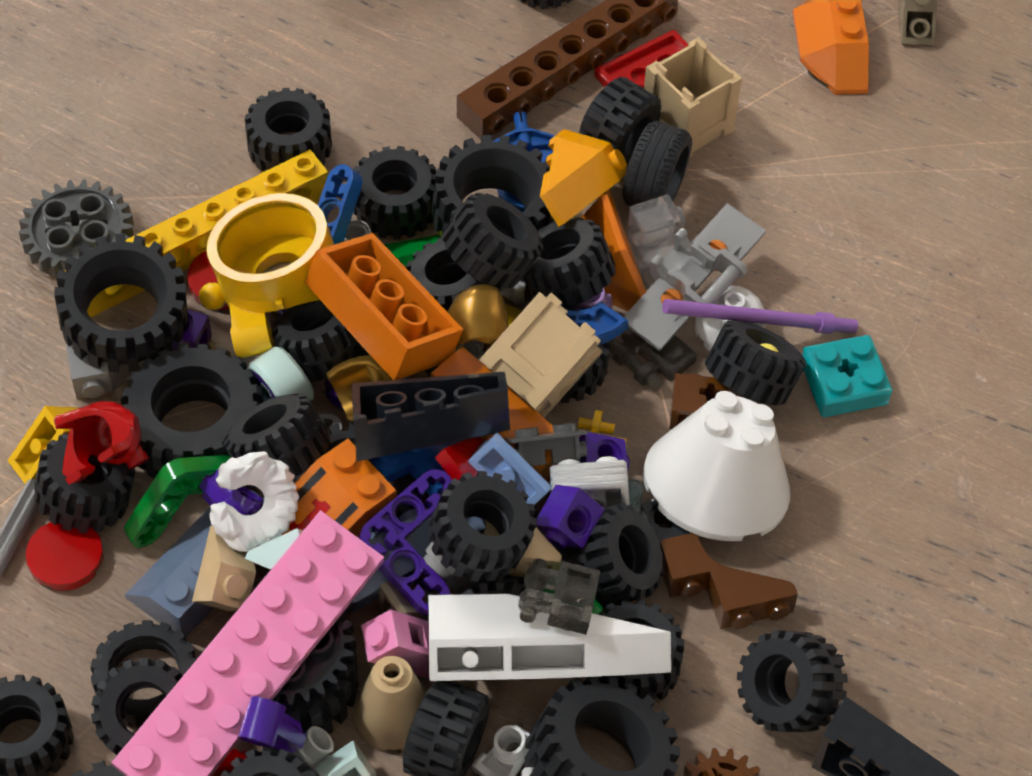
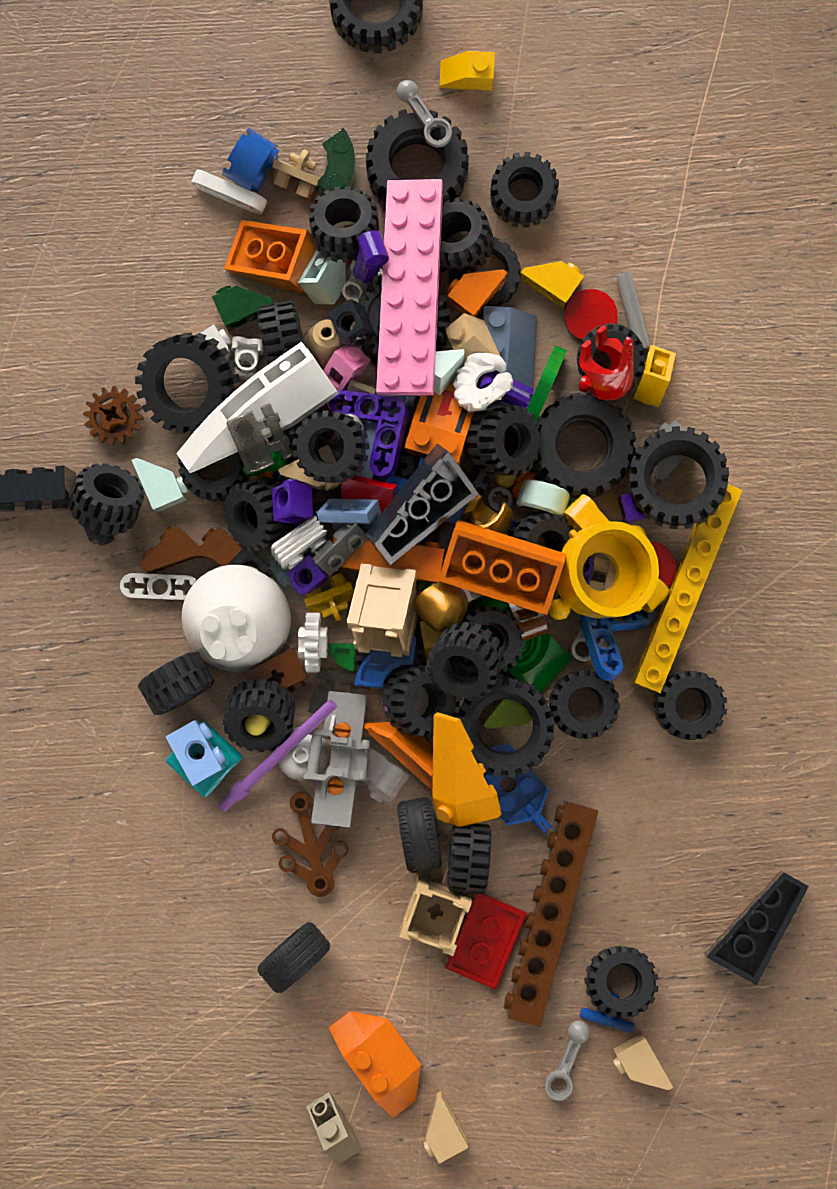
camera: 150 degrees right, 30 degrees up
dark grey gear [19,179,134,277] -> none
none -> white beam [120,573,197,600]
none -> light aqua slope [132,458,188,513]
none -> black tyre [138,652,215,715]
none -> light blue brick [166,720,226,786]
none -> black tyre [258,922,330,993]
none -> reddish brown plant [272,791,349,897]
none -> white gear [298,613,328,672]
none -> black brick [328,299,375,347]
none -> green tile [328,643,356,671]
none -> orange slope [447,270,507,317]
none -> yellow slope [520,261,584,309]

